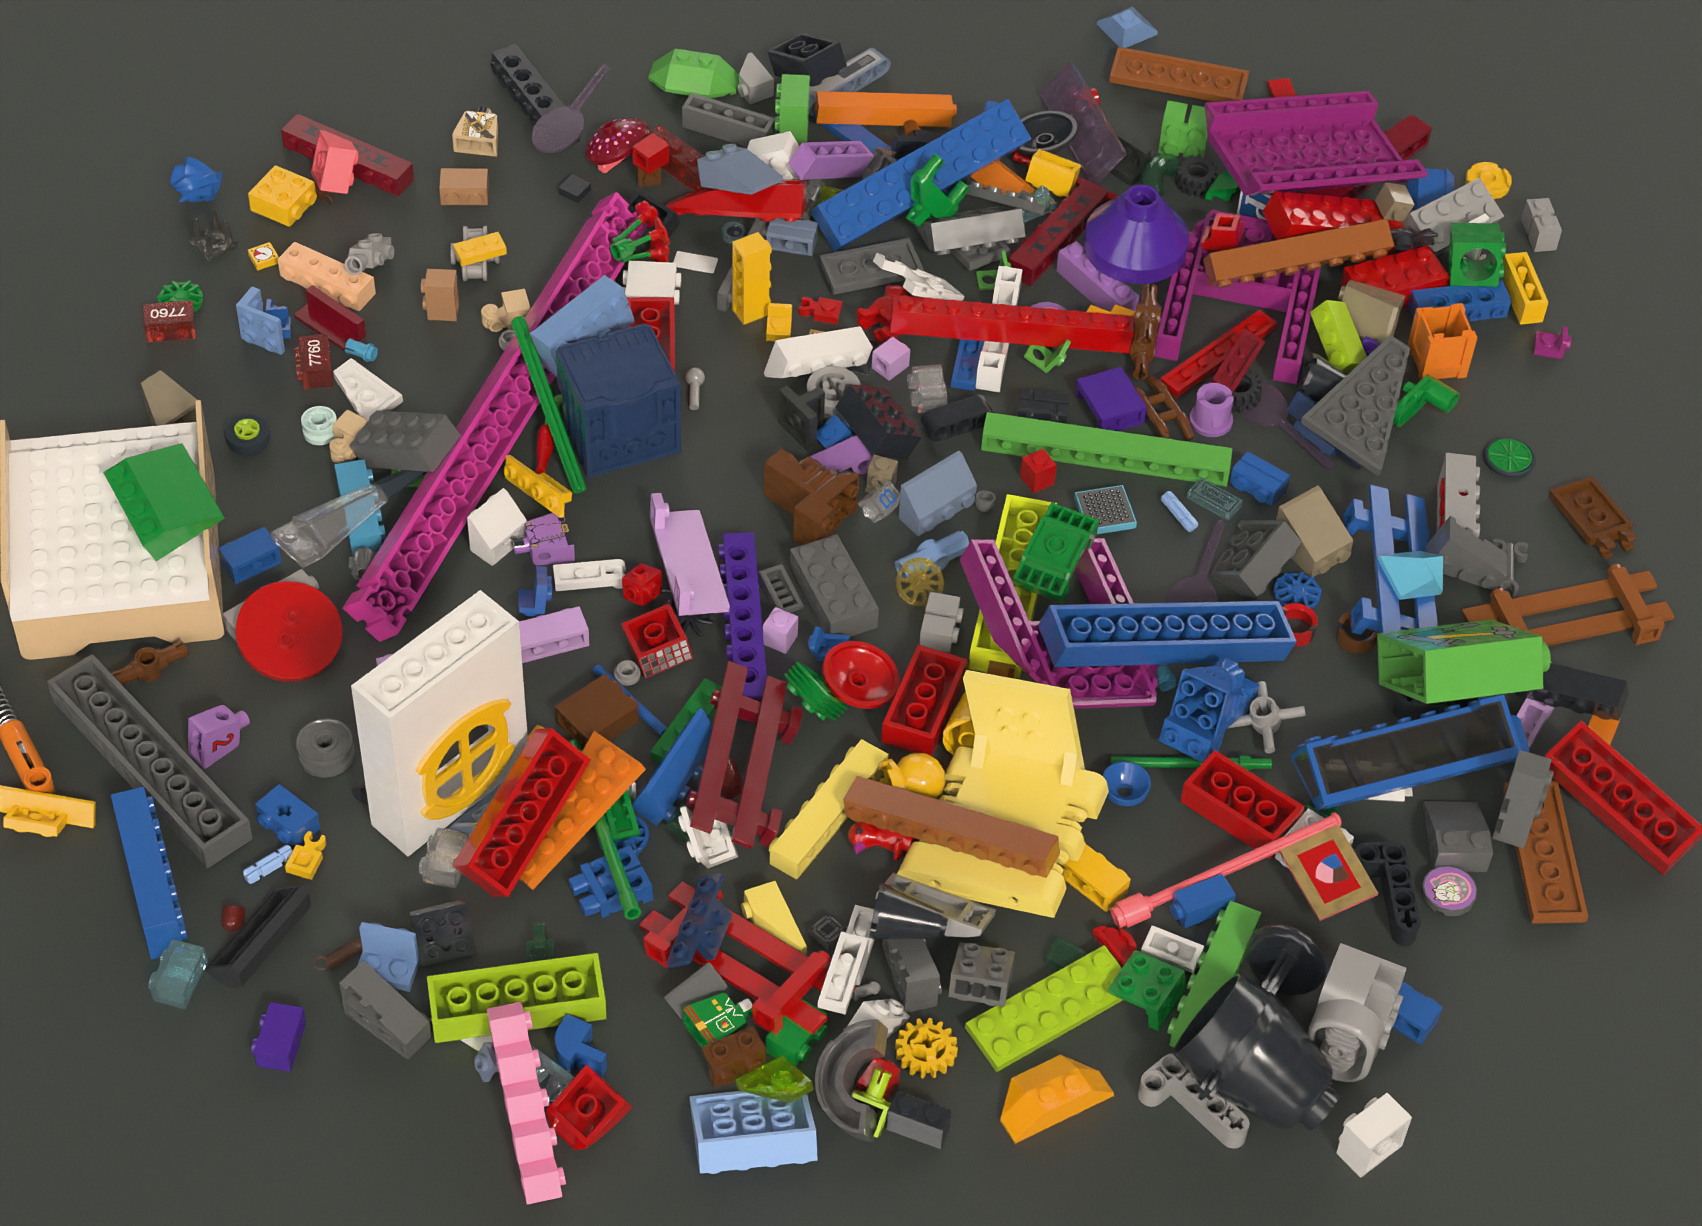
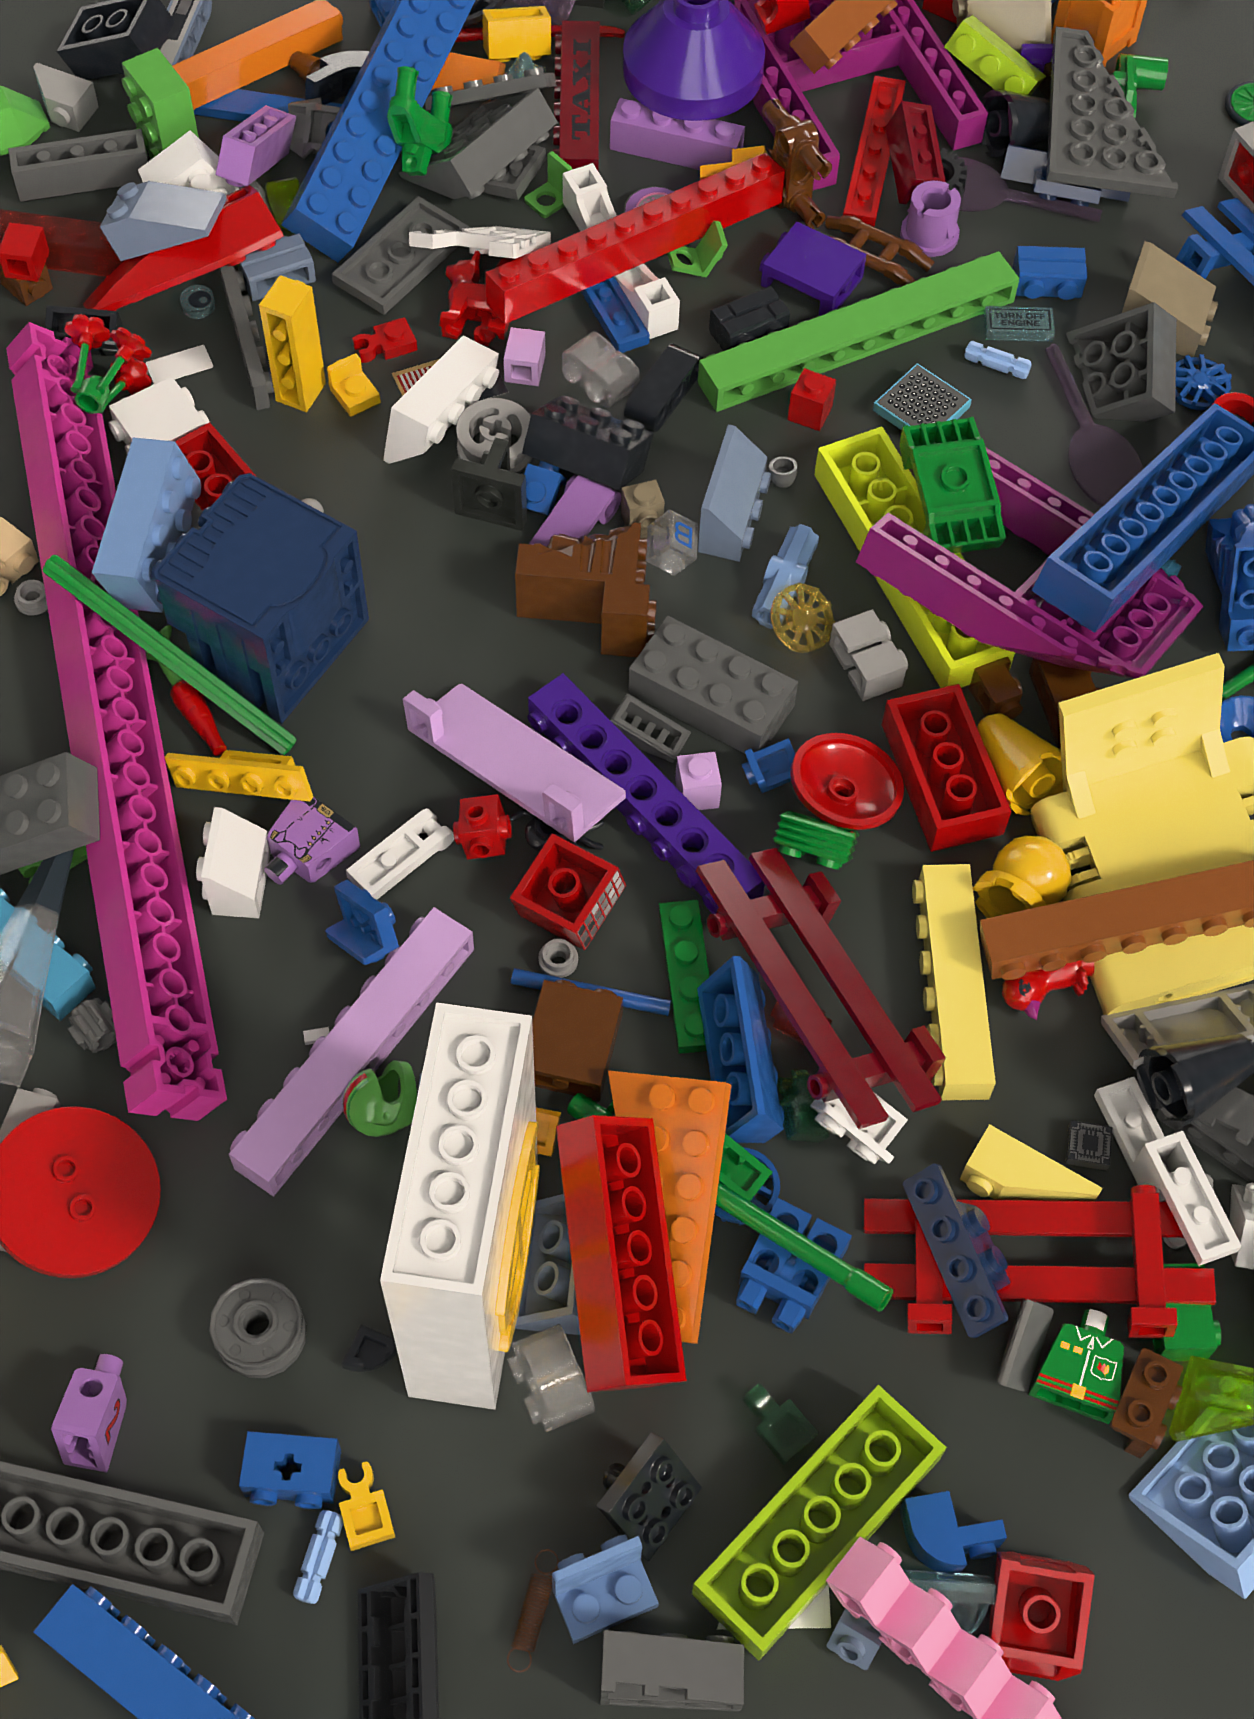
camera: 35 degrees left, 10 degrees up
clear red piece [221,905,246,932] -> none

